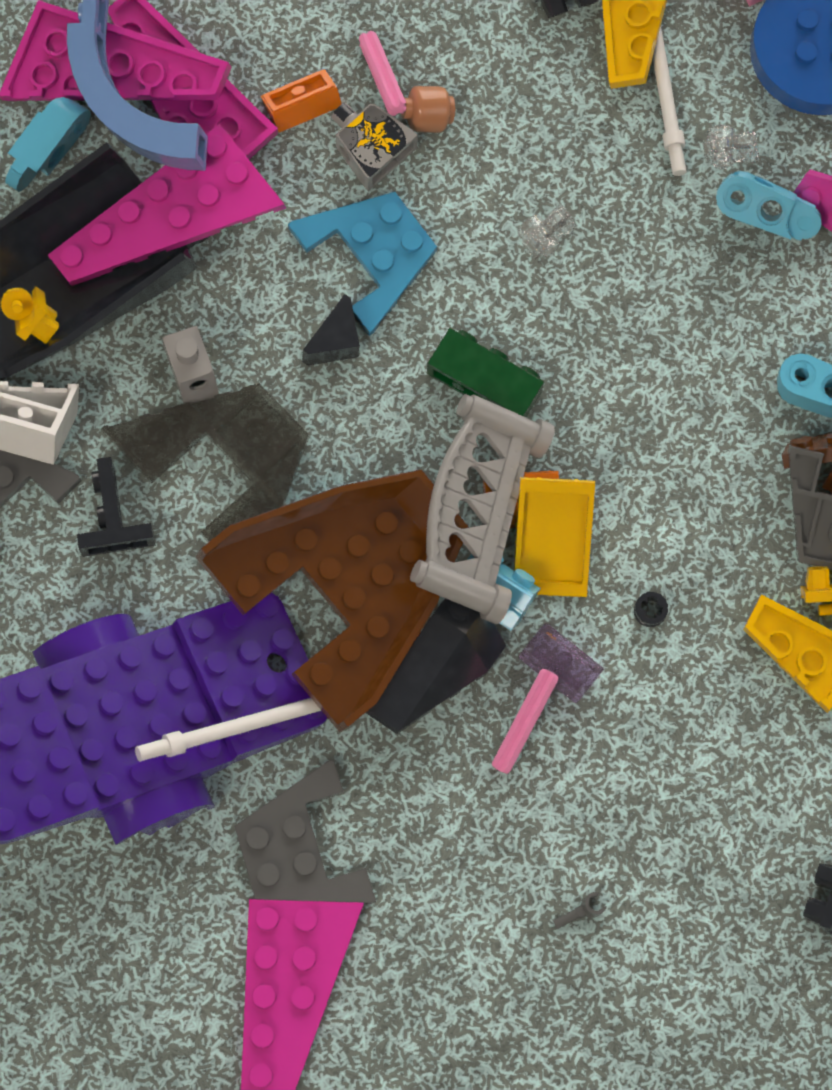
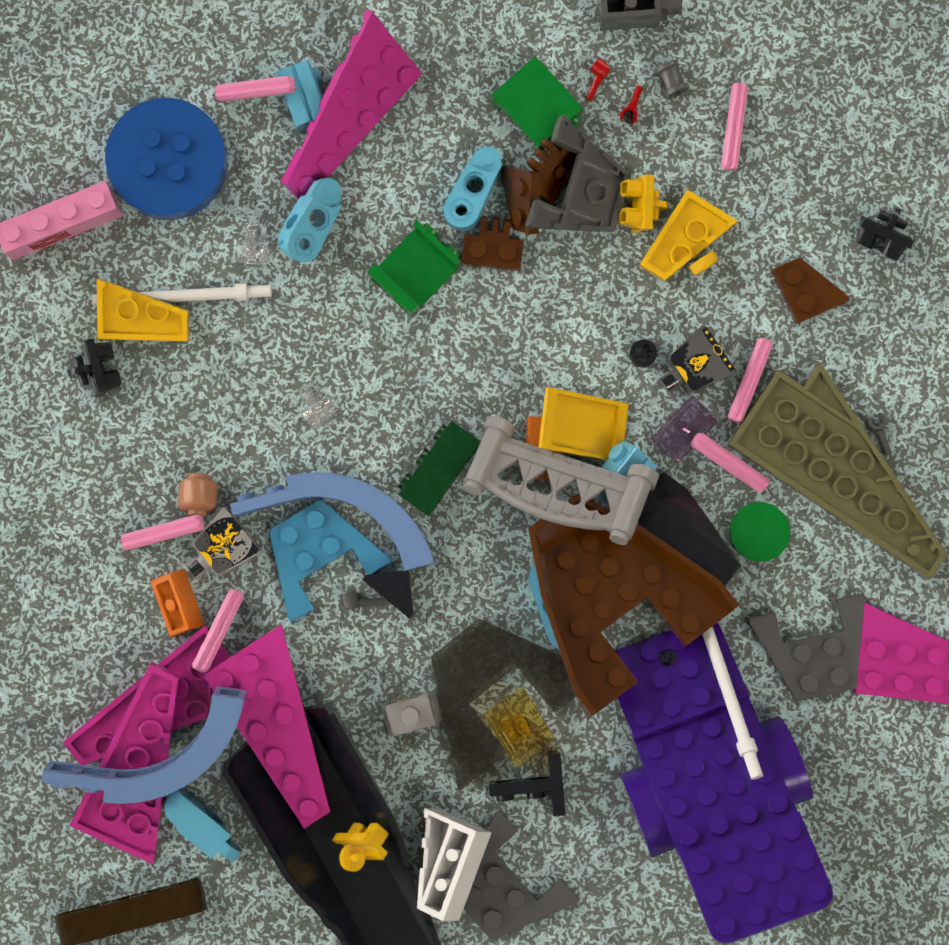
camera: 80 degrees left, 10 degrees up
none -> bright pink axle [192,589,244,673]
none -> medium blue arch [230,472,435,571]
none -> dark grey hand [341,591,384,610]
none -> green panel [367,220,461,317]
none -> reddish brown hinge [461,216,524,271]
none -> clear yellow slope [483,687,555,767]
none -> torso [659,324,737,395]
none -> yellow tile [688,250,719,276]
none -> bright pink axle [727,338,773,423]
none -> olive wing [727,364,948,580]
none -> green tile [729,502,790,562]
none -> reddish brown wing [771,258,850,325]

